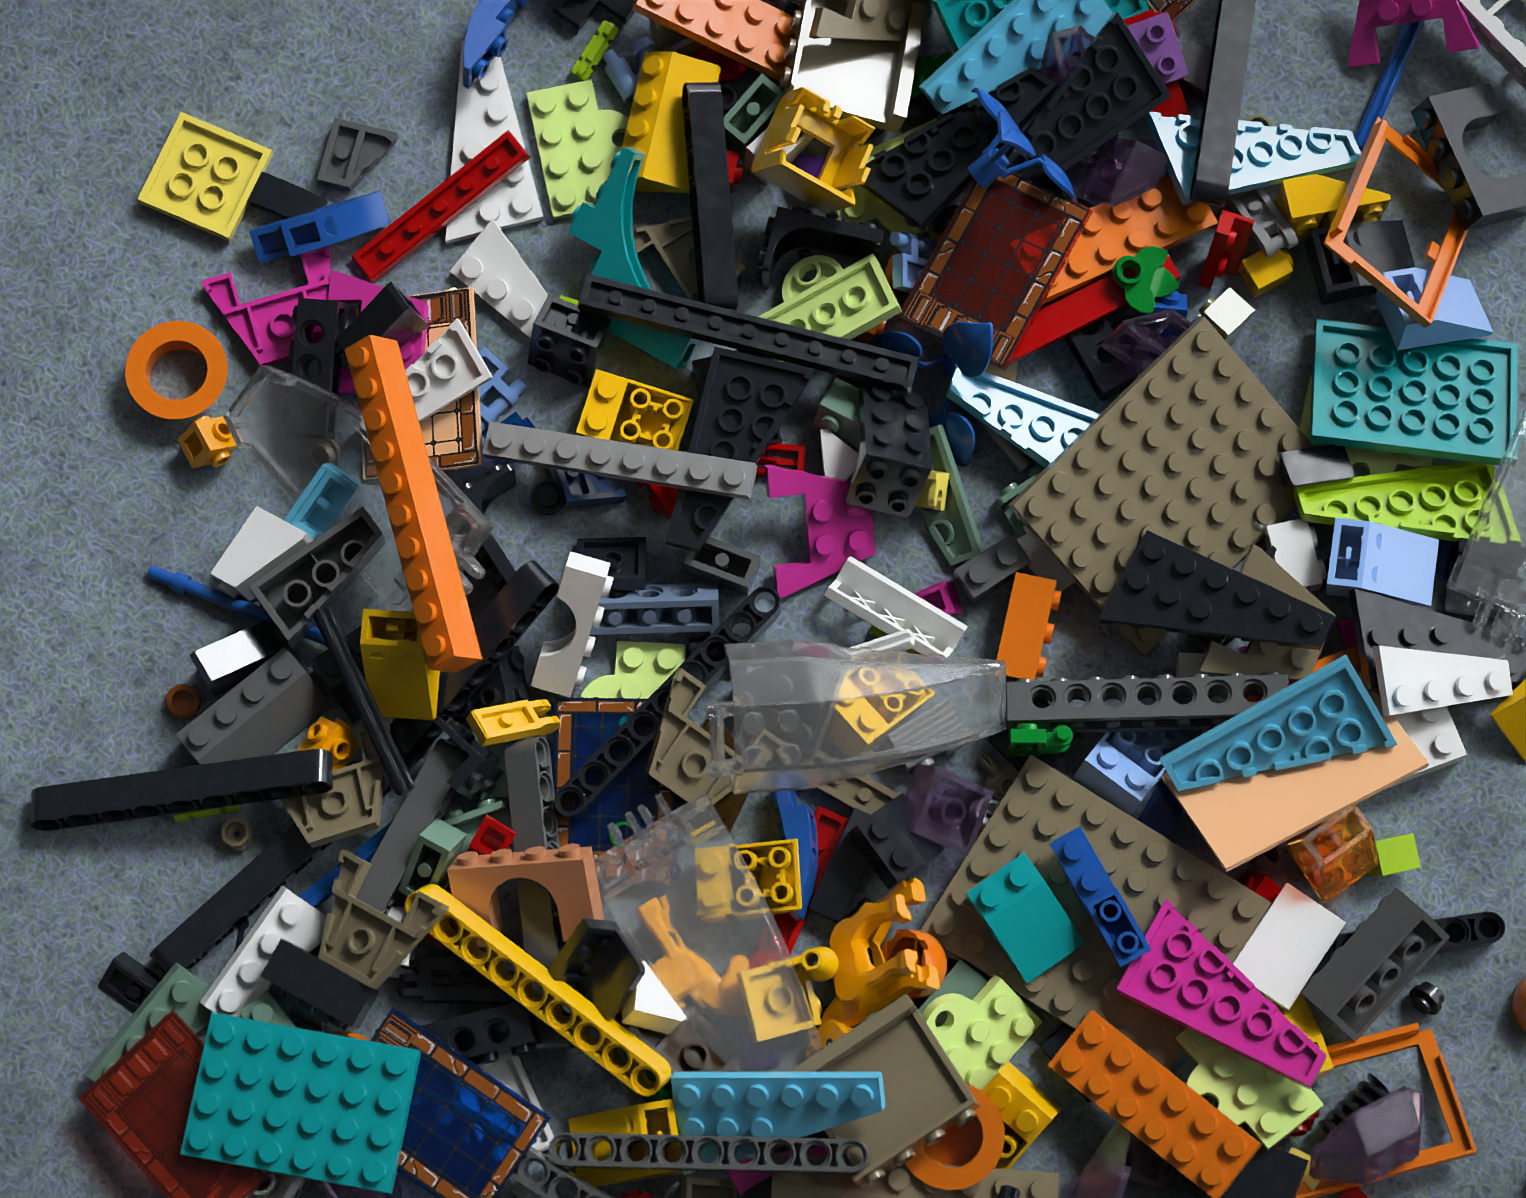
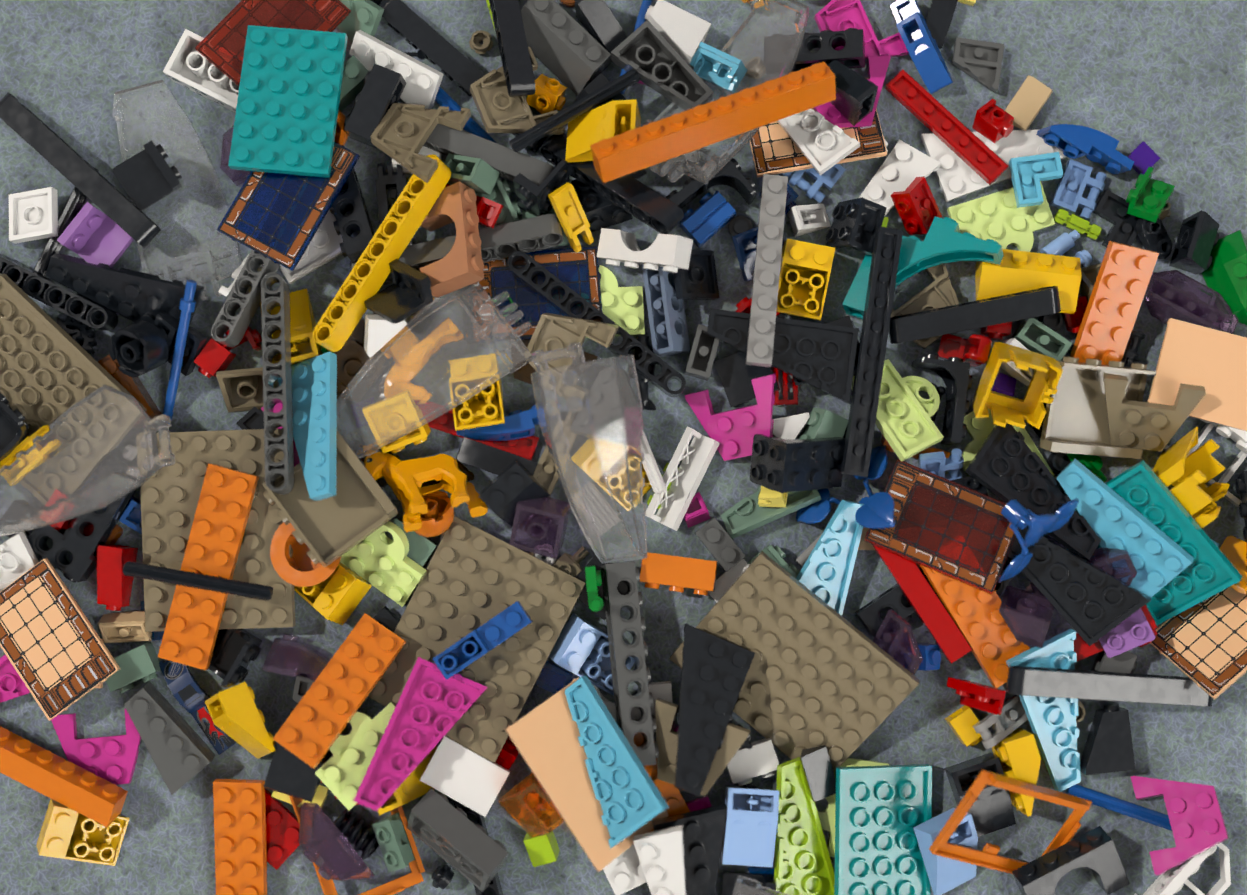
camera: 85 degrees right, 10 degrees up
yellow cone [801,946,838,982] -> none
teal slope [965,852,1085,984] -> none
green plate [1112,246,1179,314] -> none
brick [1190,287,1255,346] -> none
none -> sand green bracket [372,812,415,872]
none -> blue brick [680,191,737,248]
none -> black slope [714,351,780,407]
none -> white slope [788,204,831,237]
none -> red bracket [891,176,942,235]
none -> red animal [938,334,992,367]
none -> red brick [972,99,1014,143]
none -> tan slope [1004,76,1053,131]
none -> medium azure plate [1009,152,1064,208]
none -> medium blue plate [1050,159,1107,220]
none -> black slope [1080,704,1136,775]

